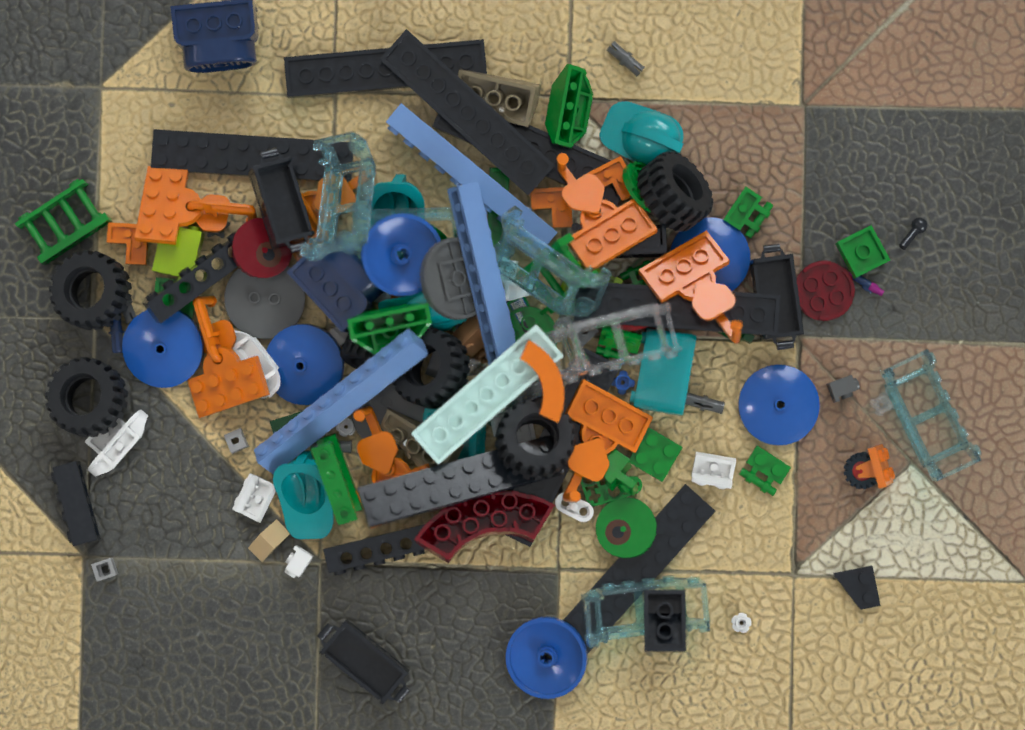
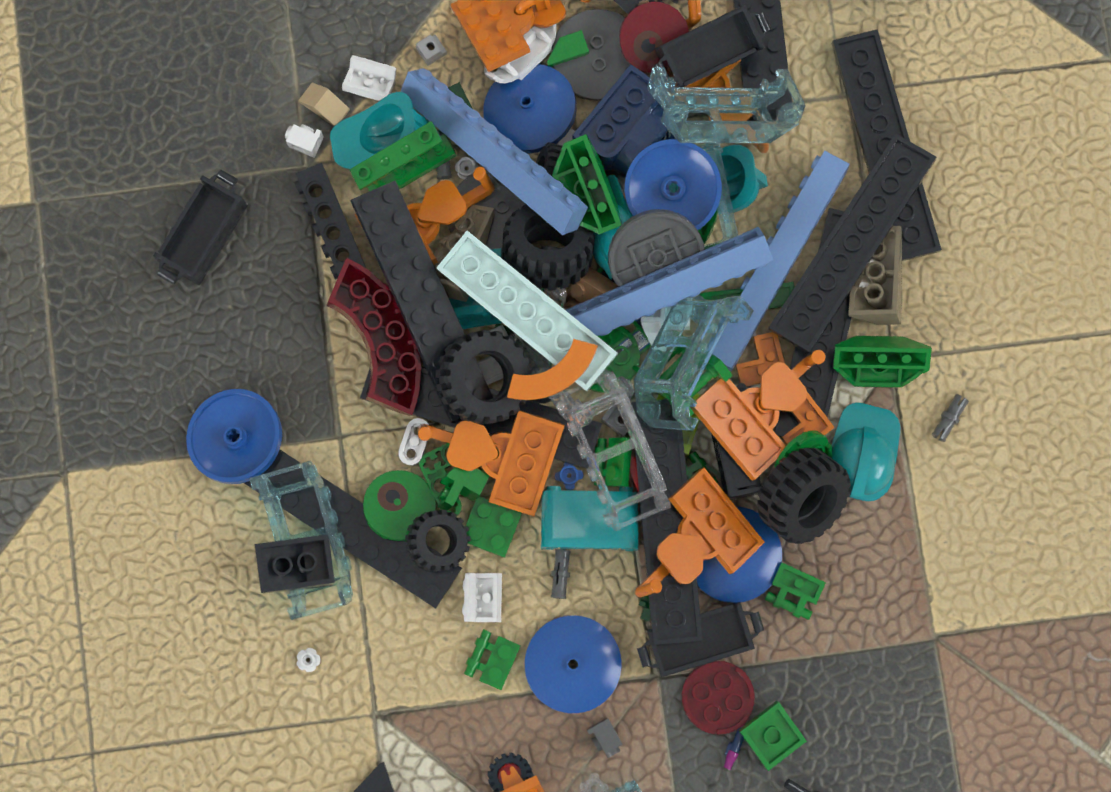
camera: 80 degrees right, 5 degrees down
none -> black tyre [405,510,471,572]
none -> green tile [547,30,589,67]

